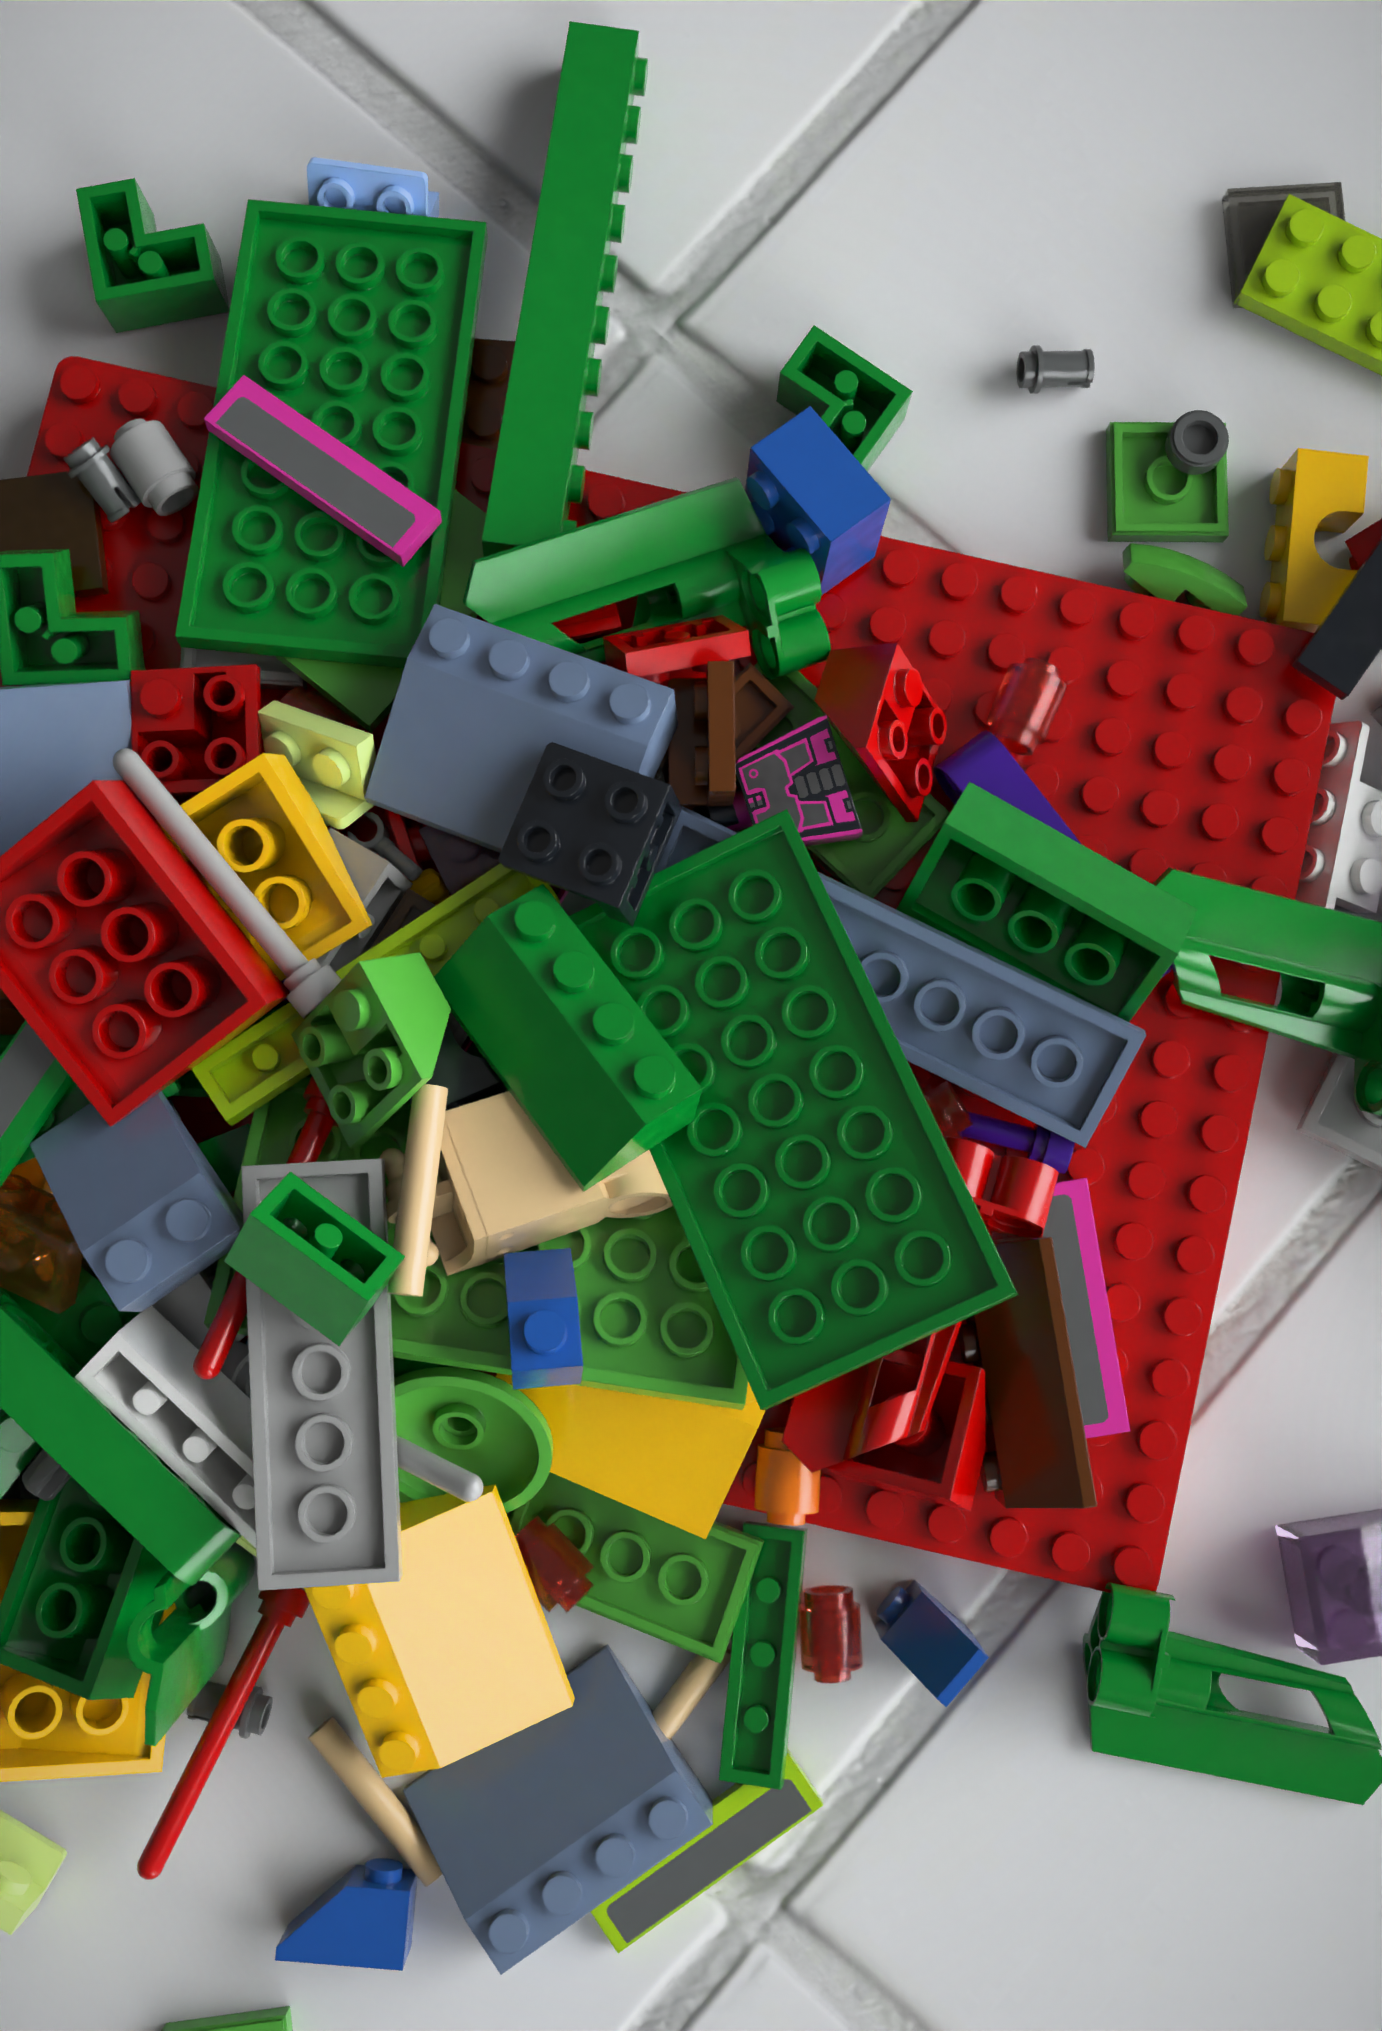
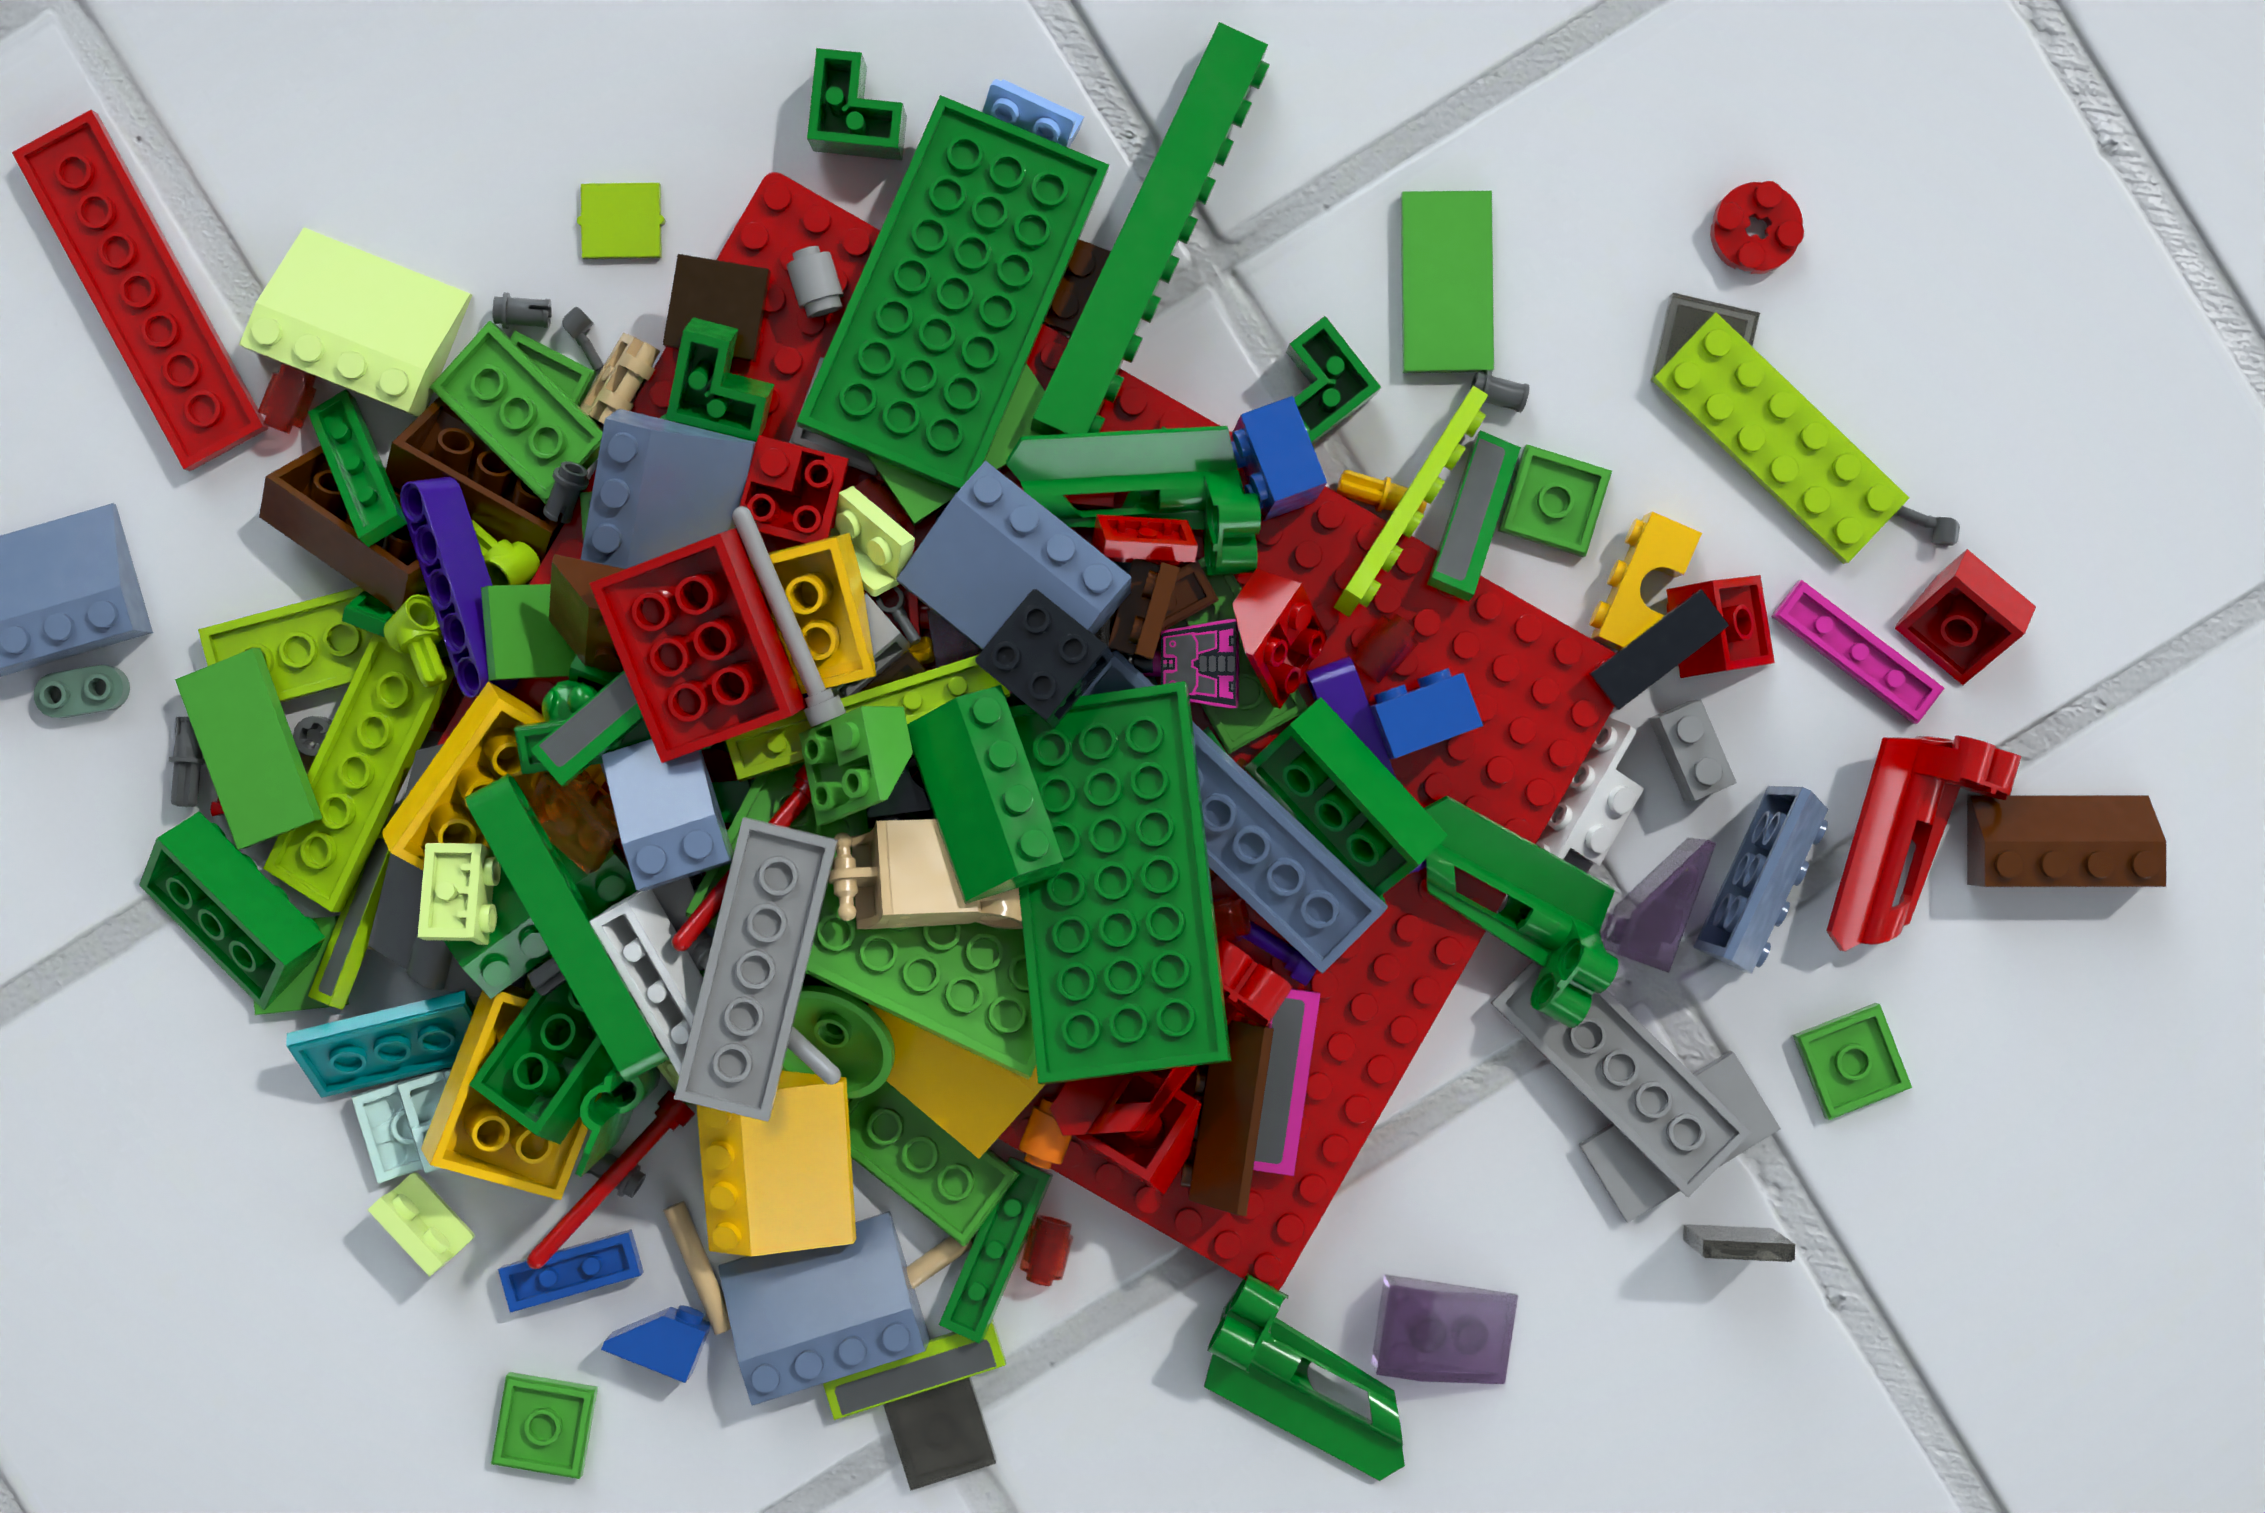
camera: 25 degrees right, 5 degrees up
dark grey pin [63,437,141,523] -> none
tile [204,375,442,567] -> none
green brick [224,1172,405,1346] -> none
tan piece [387,1084,448,1297] -> none
blue slope [504,1248,583,1390] -> none
clear red brick [515,1516,594,1613] -> none
blue slope [874,1579,989,1707] -> none
bright green slope [1122,543,1248,616] -> none
dark grey tile [1165,410,1229,475] -> none
none -> blue plate [498,1229,644,1313]
none -> clear smoke tile [883,1377,997,1491]
none -> lime plate [1333,385,1488,617]
none -> yellow axle [1337,470,1427,514]
none -> blue brick [1370,668,1483,759]
none -> bright green tile [1401,191,1494,373]
none -> tile [1427,430,1521,602]
none -> red plate [1710,181,1804,274]

